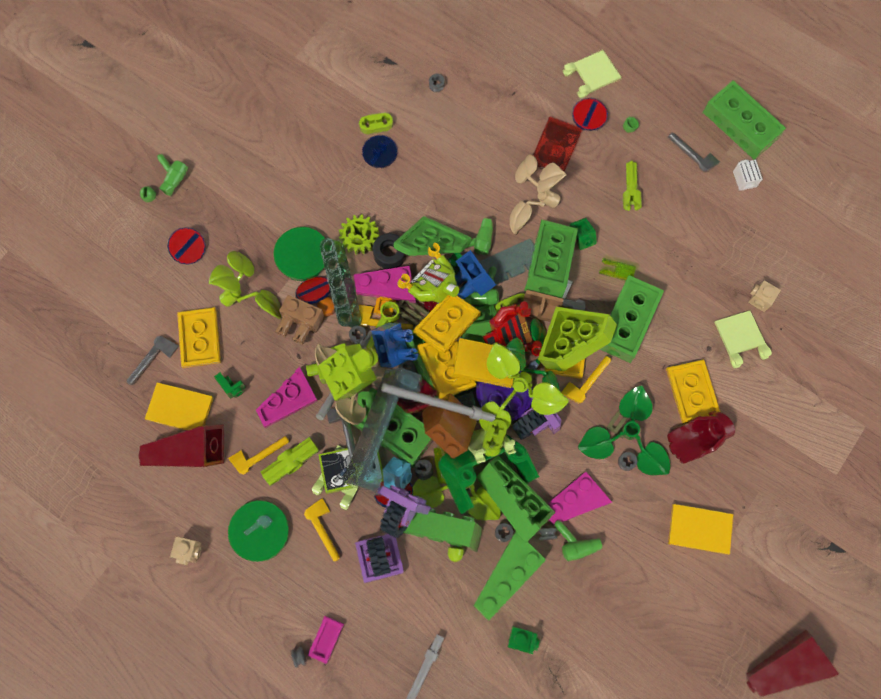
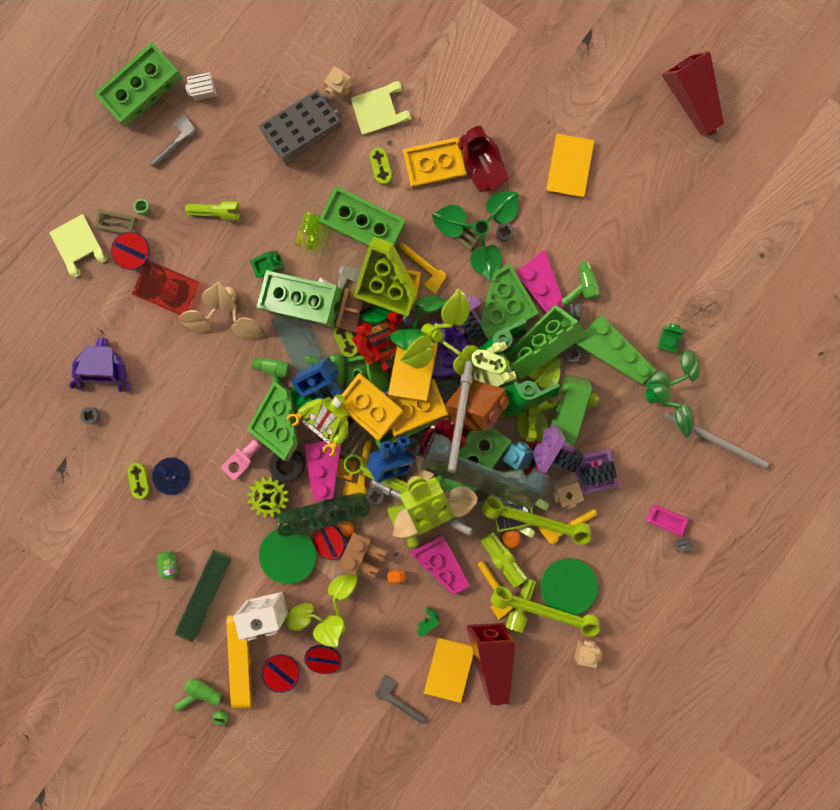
camera: 85 degrees left, 15 degrees up
yellow tile [177,307,221,368] -> none
clear light blue hand [244,515,273,536] -> none
bright green hinge [357,391,374,408] -> none
dark grey bush [414,460,433,480] -> none
none -> dark purple torso [69,338,131,392]
none -> olive tile [94,209,137,234]
none -> bright green brick [156,551,178,580]
none -> clear green beam [175,550,231,643]
none -> bright pink bracket [221,440,261,480]
none -> yellow beam [227,615,253,709]
none -> white brick [233,592,288,641]
none -> dark grey slope [259,89,342,166]
none -> red piece [304,645,342,674]
none -> lime beam [370,148,392,185]
none -> orange tile [387,569,406,583]
none -> bright green plate [480,263,539,340]
none -> lime piece [481,496,591,545]
none -> lime piece [490,586,600,637]
none -> orange tile [502,529,521,548]
none -> lime piece [506,578,536,633]
none -> lime piece [526,401,557,442]
none -> tan brick [553,481,584,509]
none -> green plant [645,349,700,438]

